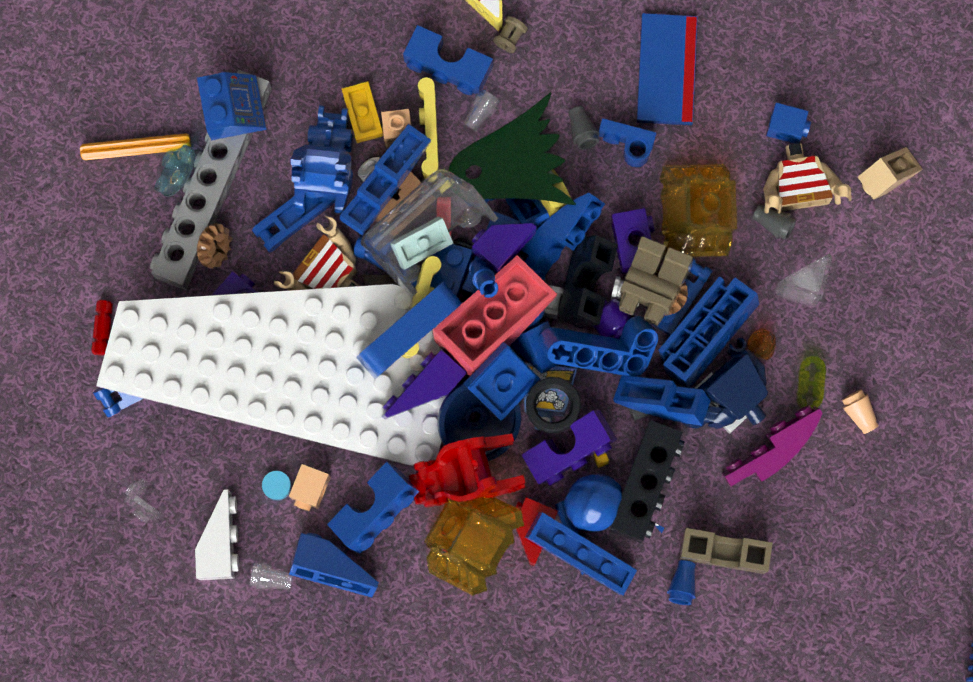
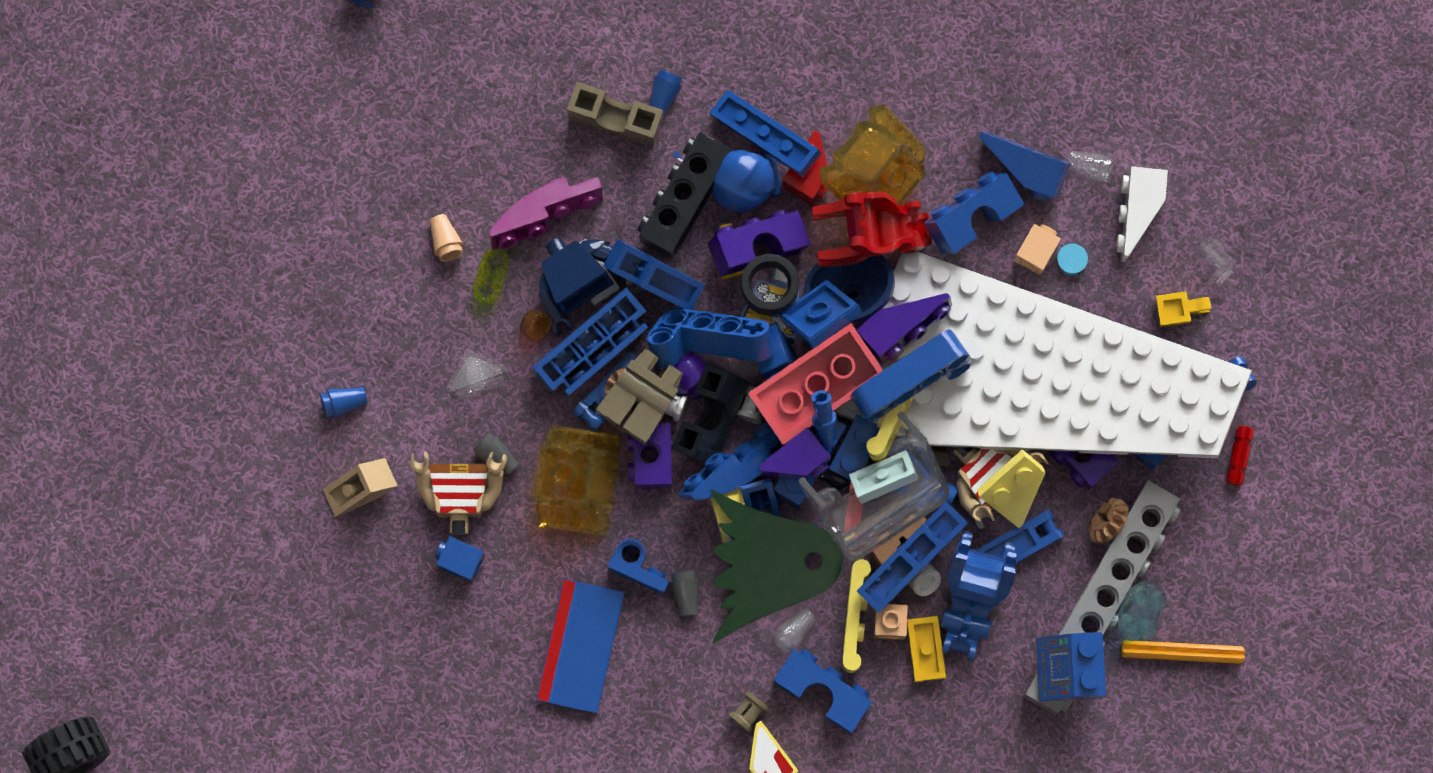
camera: 175 degrees left, 0 degrees up
none -> blue cone [320,387,368,419]
none -> light yellow wing [977,450,1045,528]
none -> yellow plate [1155,291,1211,328]

